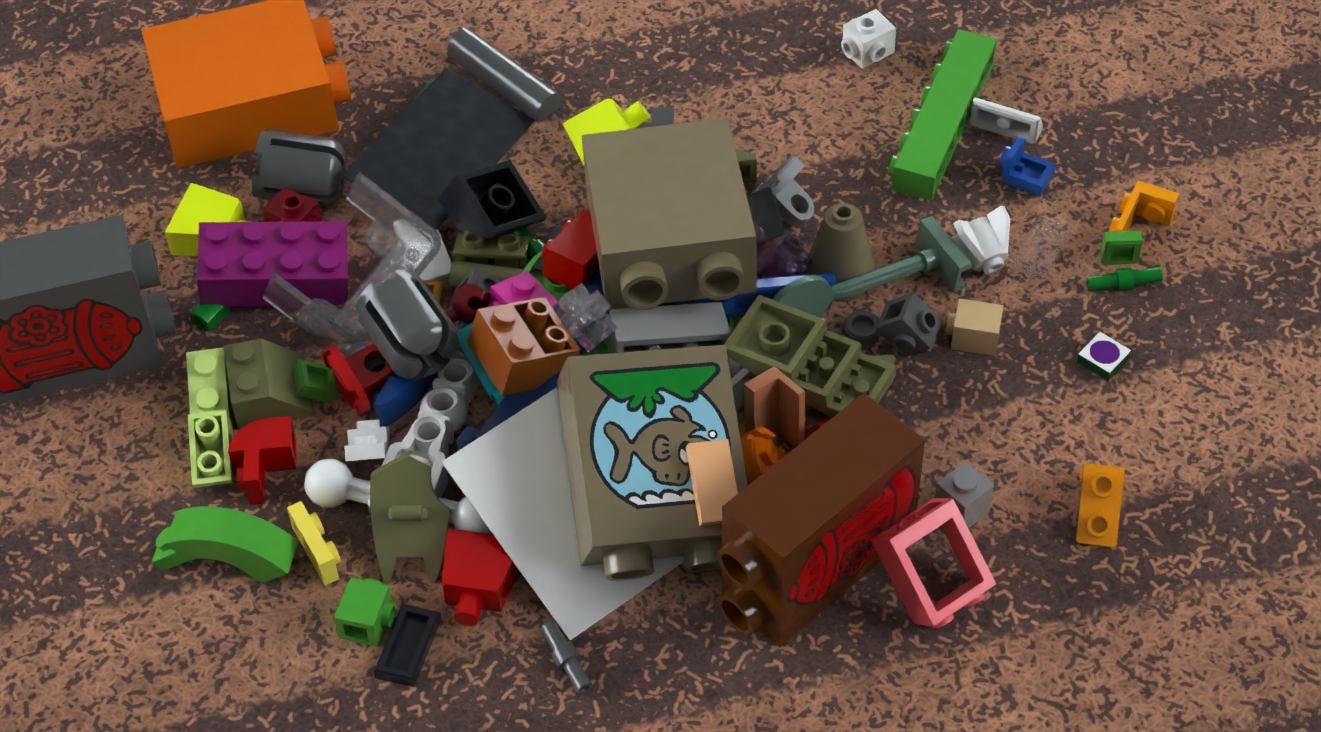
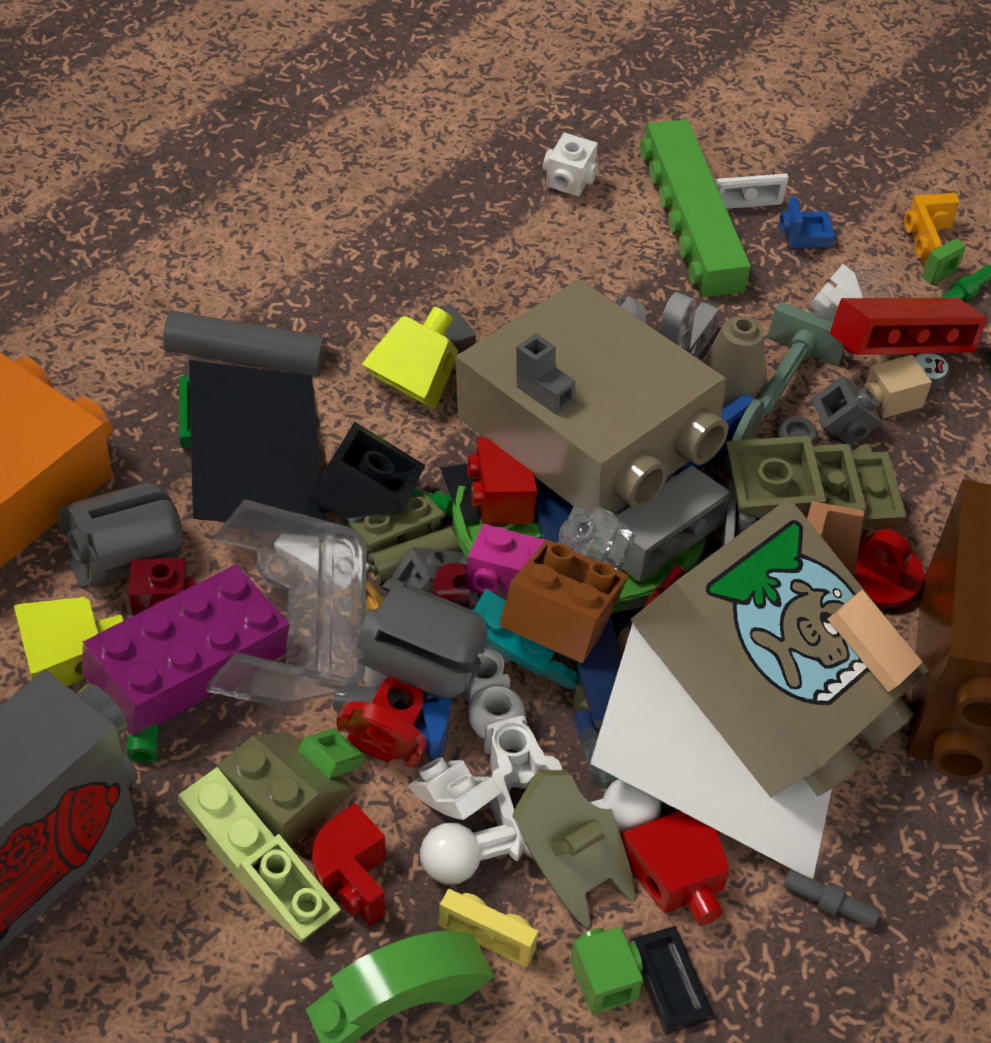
camera: 40 degrees left, 0 degrees up
none -> dark grey piece [516,334,576,415]
none -> light grey beam [660,292,722,358]
none -> red brick [829,298,988,355]
none -> tile [914,353,950,389]

